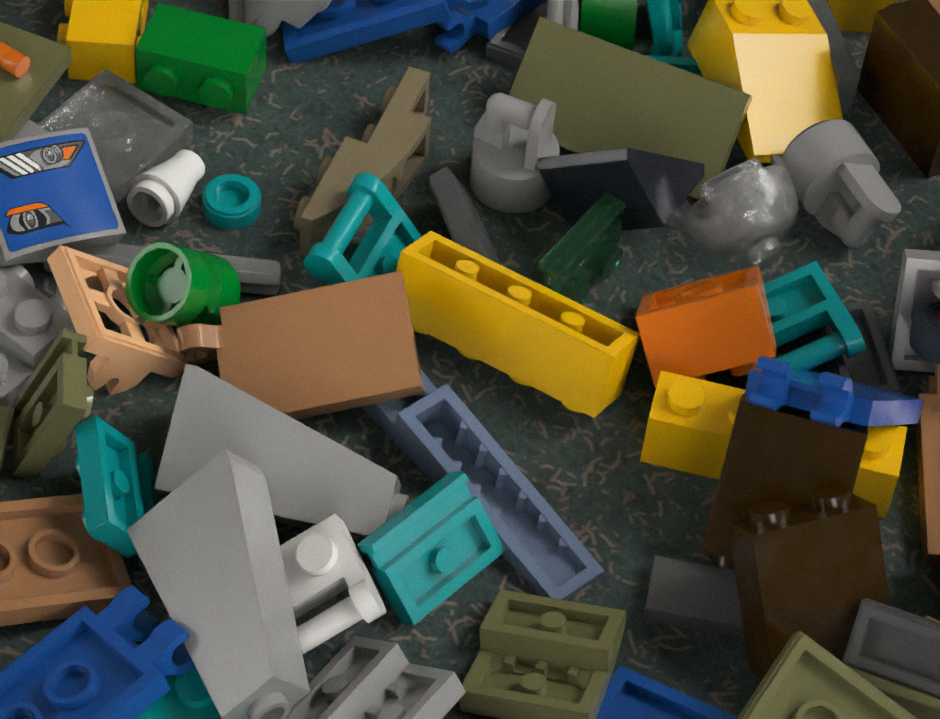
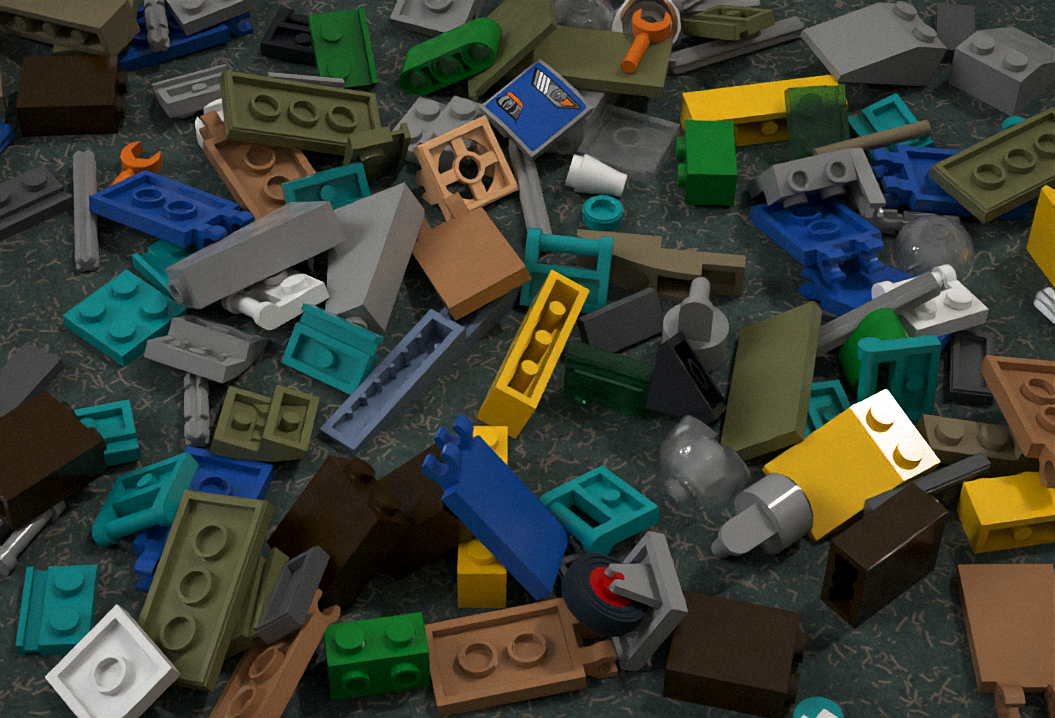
camera: 80 degrees right, 5 degrees down
green wheel [125,242,241,328] -> none
orange slope [635,265,776,387] -> none

